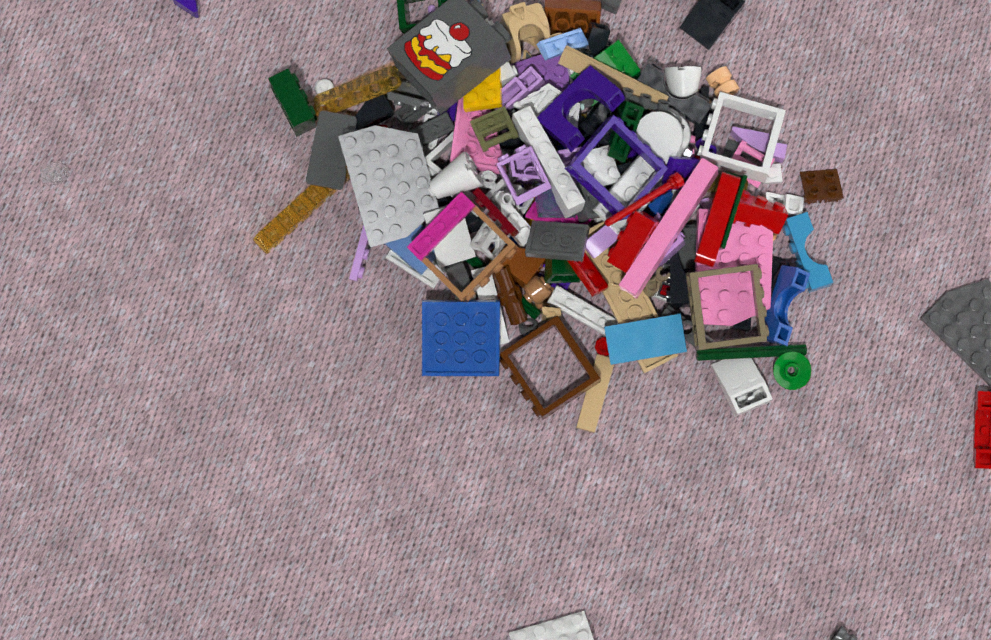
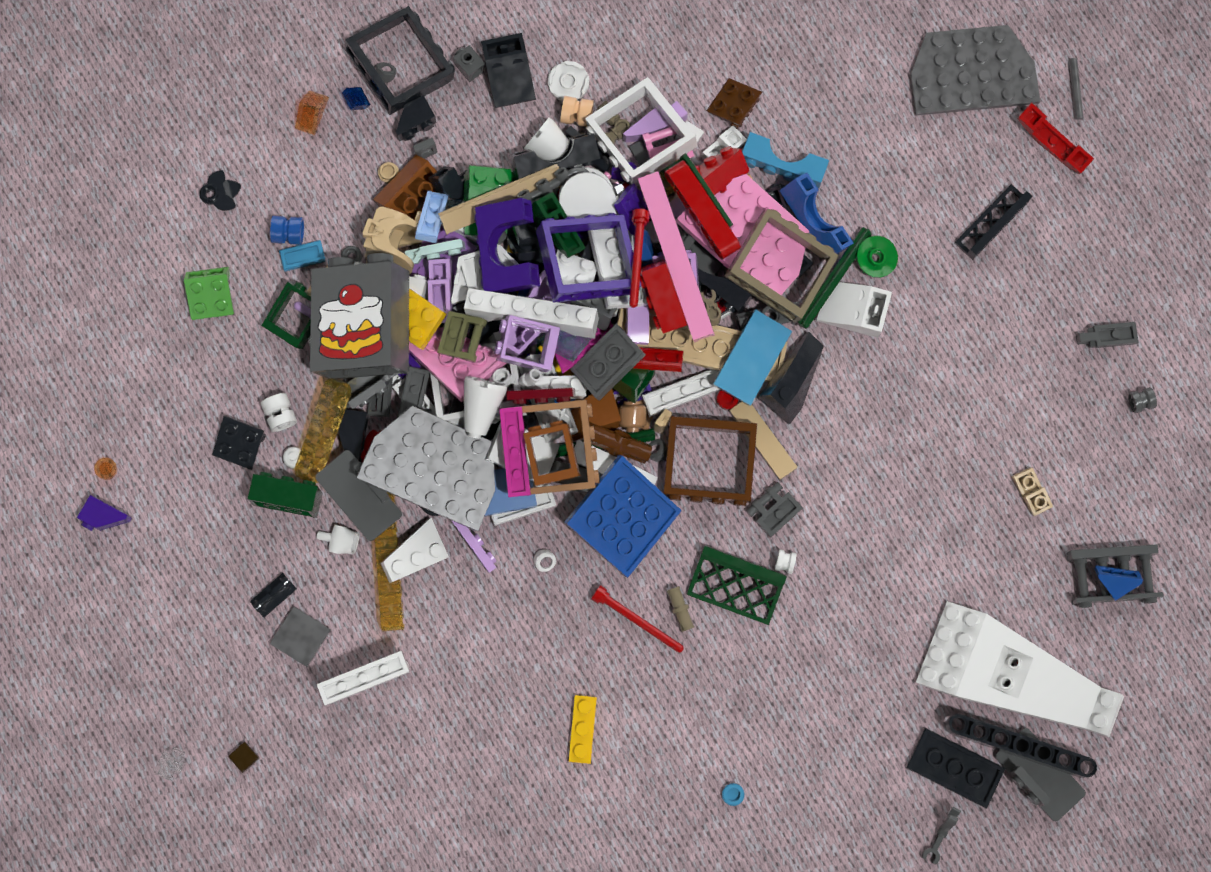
camera: 50 degrees left, 0 degrees up
none -> black hinge [212,415,266,470]
none -> dark brown tile [228,741,260,773]
none -> black hinge [250,573,297,618]
none -> white wheel [260,393,297,432]
none -> flat silver tile [270,607,331,667]
none -> white piece [317,525,359,554]
none -> white fence [317,651,410,706]
none -> dark grey plate [341,246,362,263]
none -> white wing [381,518,449,583]
none -> light aqua hinge [405,239,466,264]
none -> dark orange window [523,420,580,486]
none -> white piece [533,549,556,572]
none -> white tile [548,61,589,102]
none -> yellow plate [569,695,597,764]
none -> red piece [591,585,684,653]
none -> dark tan bar [596,101,630,145]
none -> dark tan pin [666,586,695,632]
none -> dark green fence [687,546,787,625]
none -> dark azure tile [722,783,744,806]
none -> dark grey plate [746,482,803,538]
none -> black wedge [759,332,824,424]
none -> white wheel [775,549,797,574]
none -> black fence [954,184,1033,260]
none -> tan slope [1011,467,1053,516]
none -> dark grey hinge [1076,322,1139,348]

